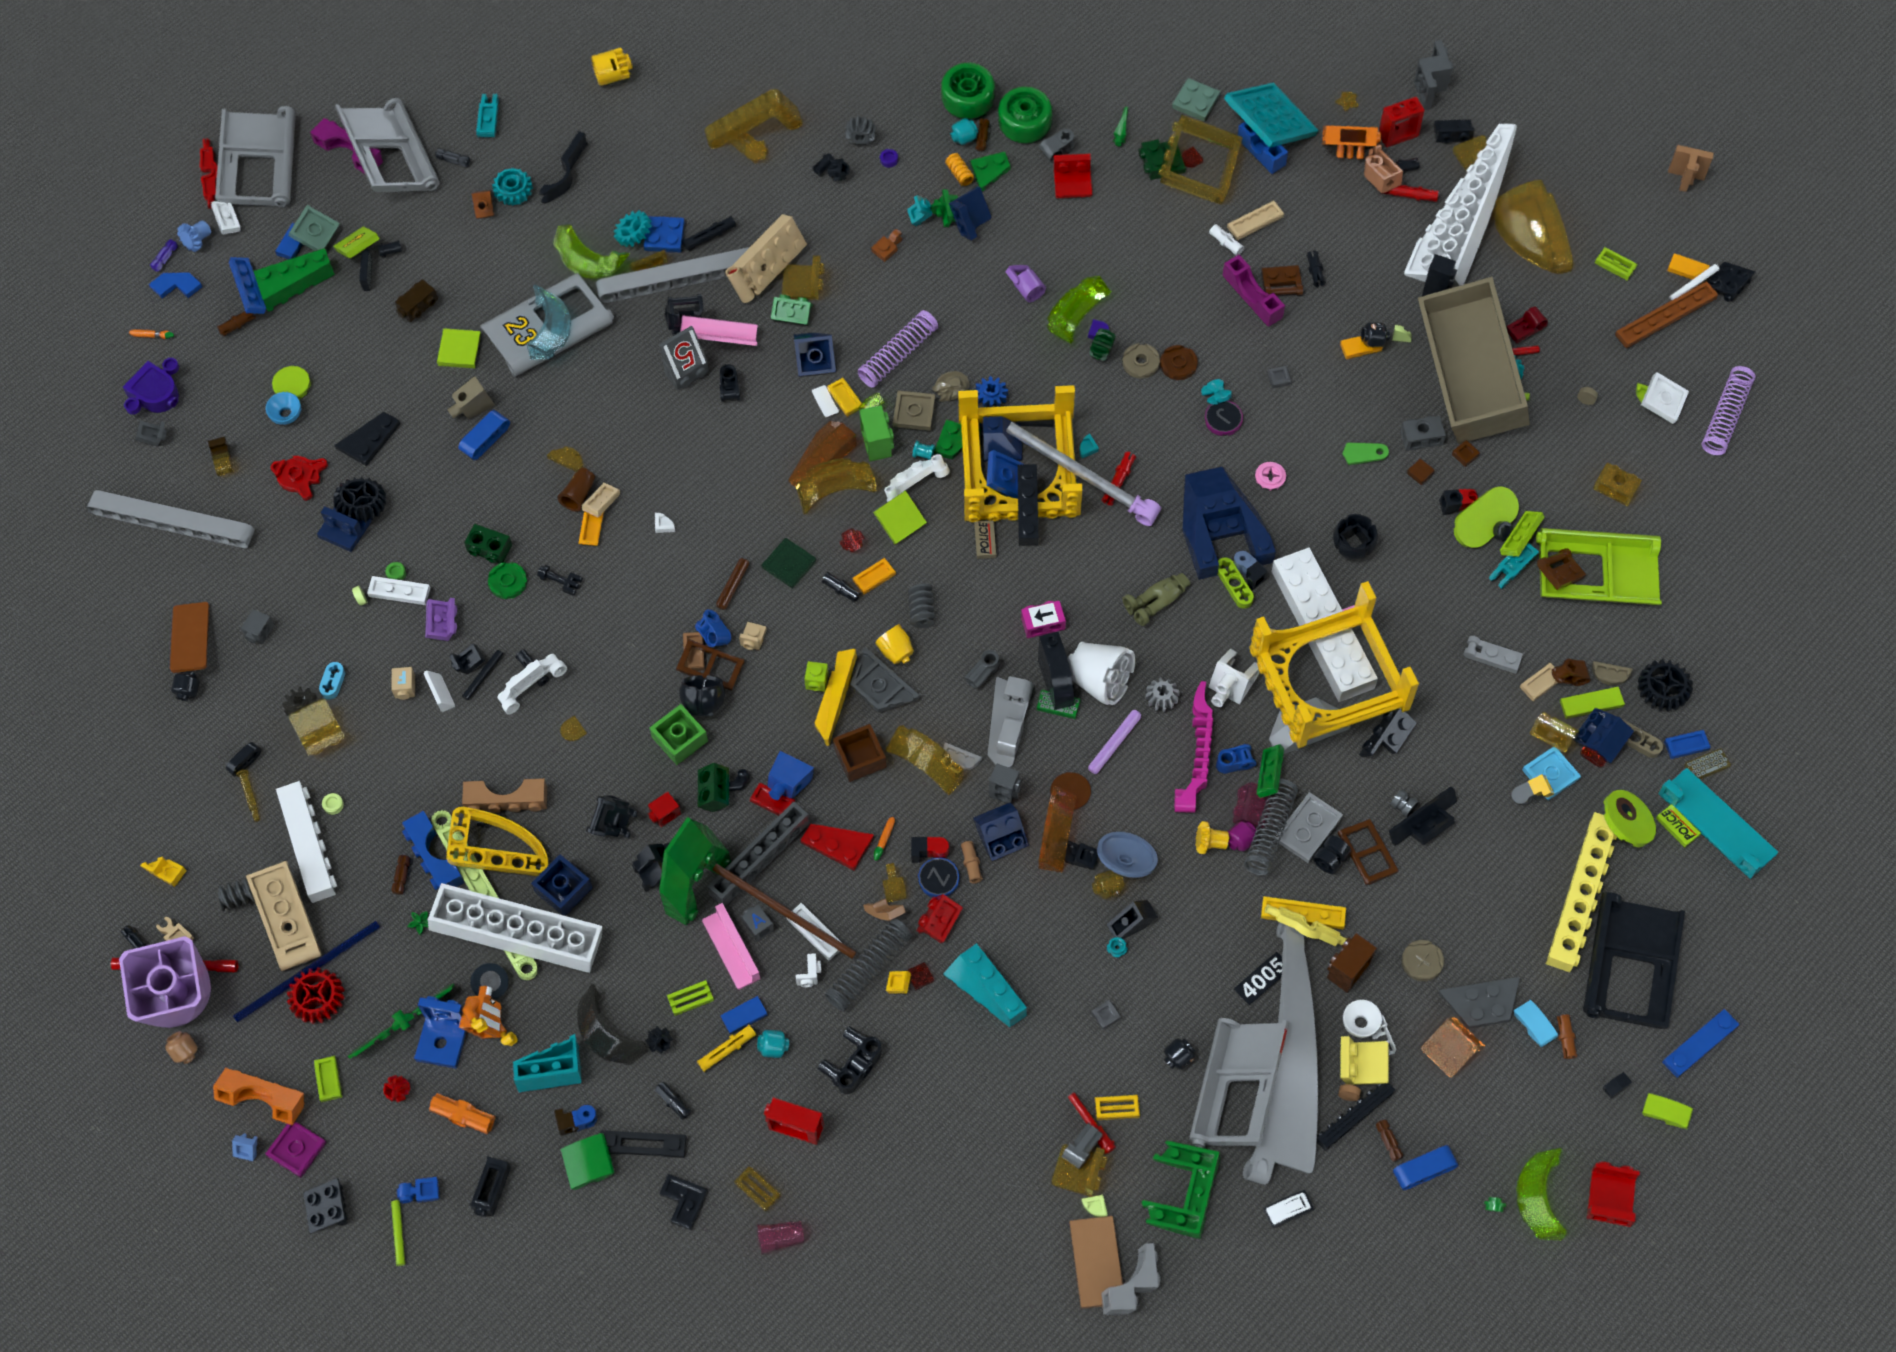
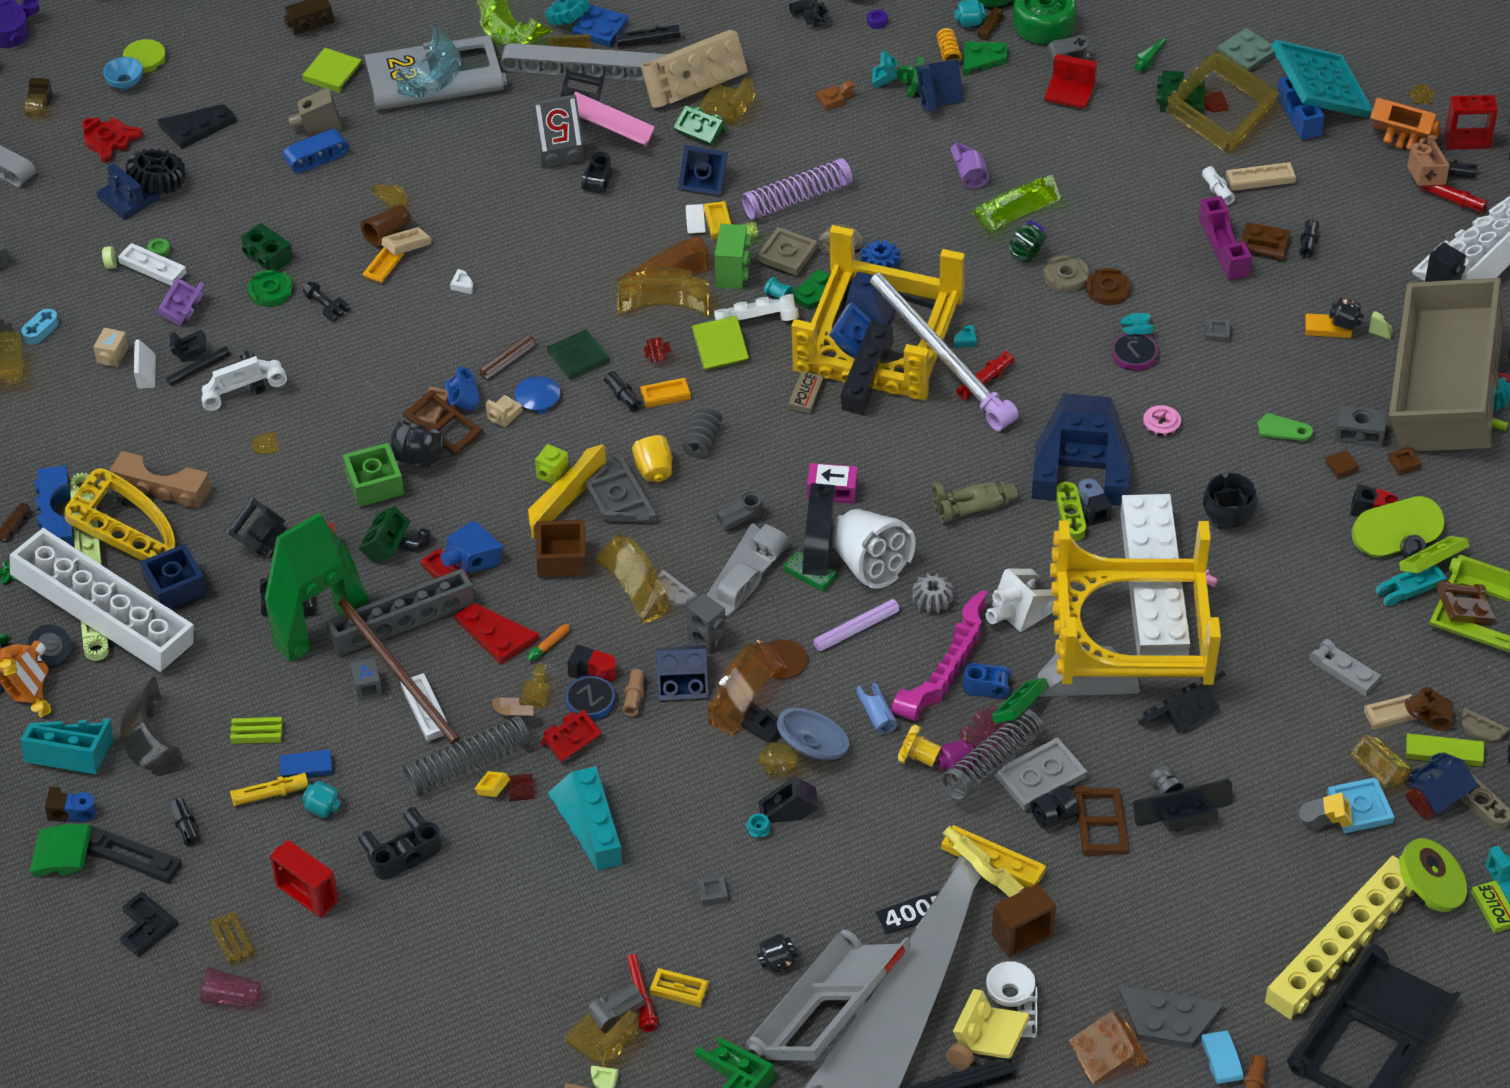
camera: 20 degrees right, 15 degrees down
black gear [645,1026,673,1054] -> none
bright pink panel [702,903,760,990] -> none
white bracket [796,954,821,988] -> none
dark tan tile [1402,940,1444,981] -> none
none -> blue dish [514,376,560,414]
none -> medium blue piece [857,683,897,735]

